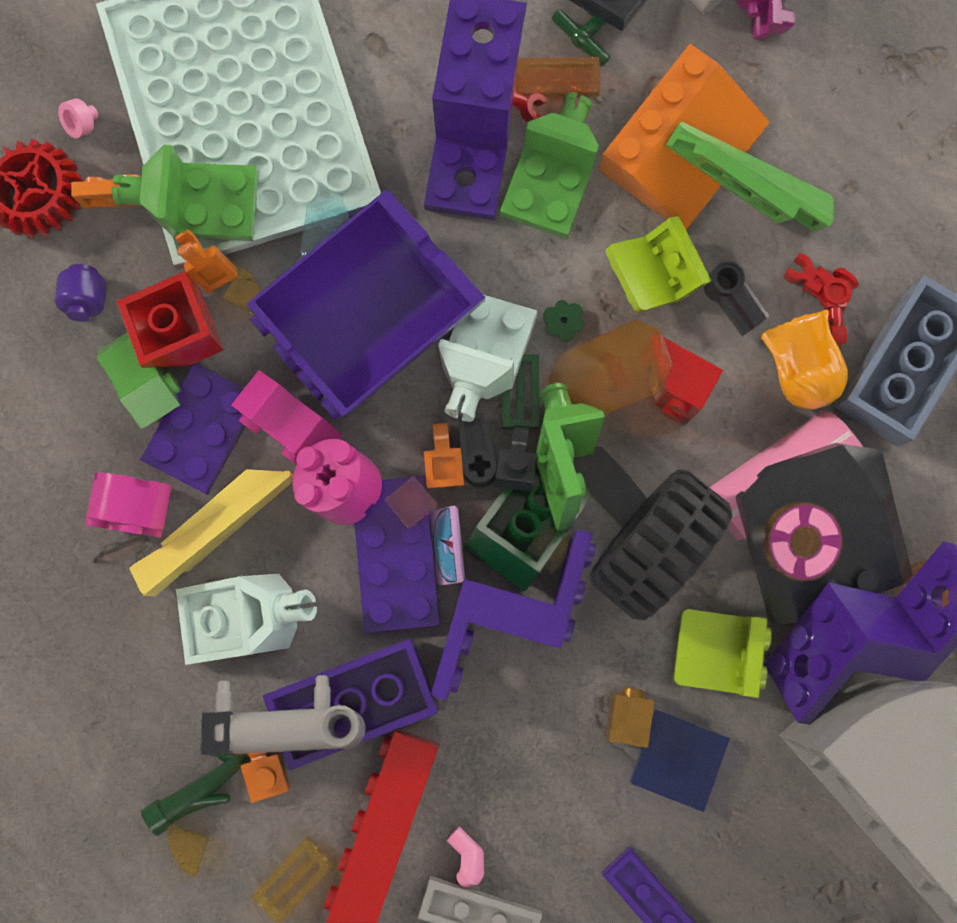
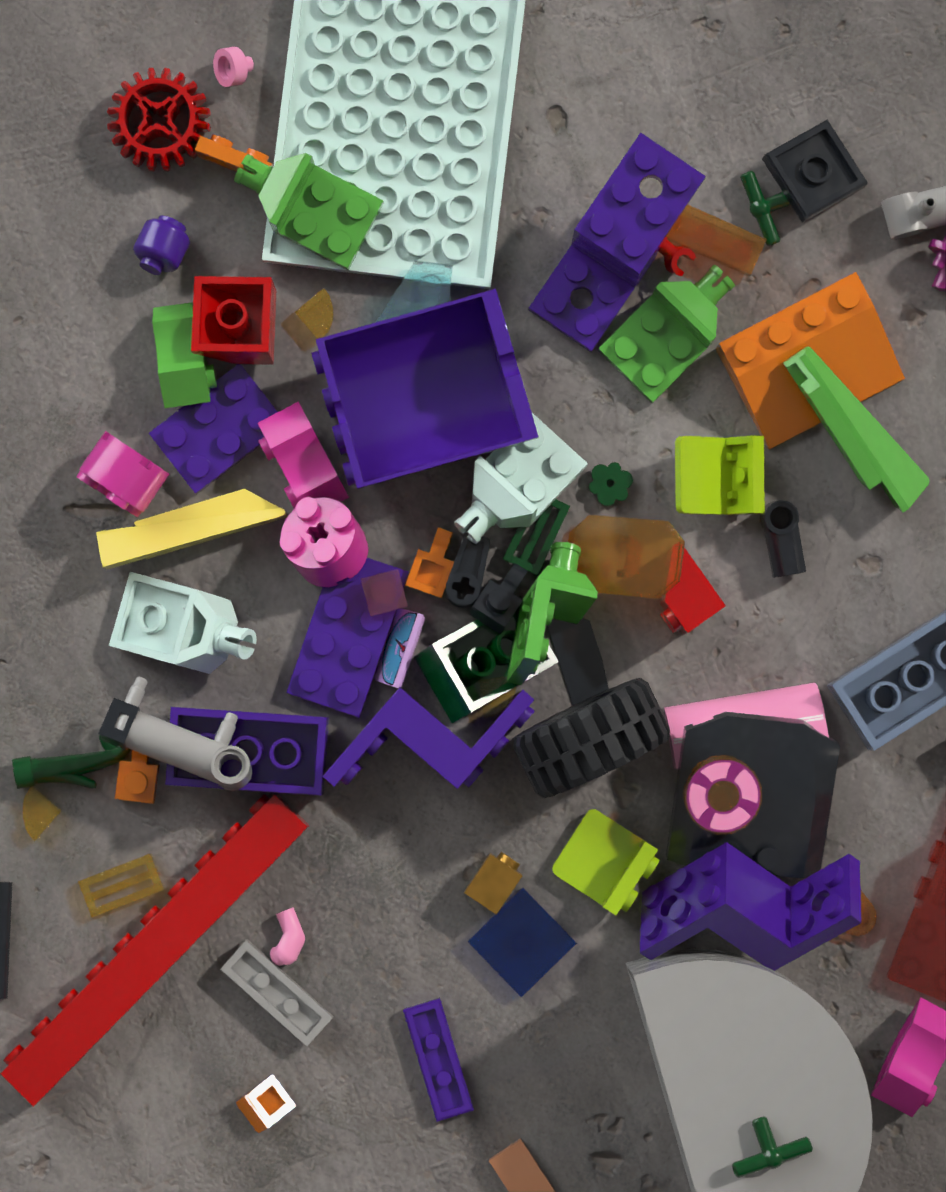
camera: 25 degrees right, 5 degrees up
orange plate [175,229,238,294] -> none
light orange piece [760,310,848,409] -> none
red piece [784,253,859,349] -> none

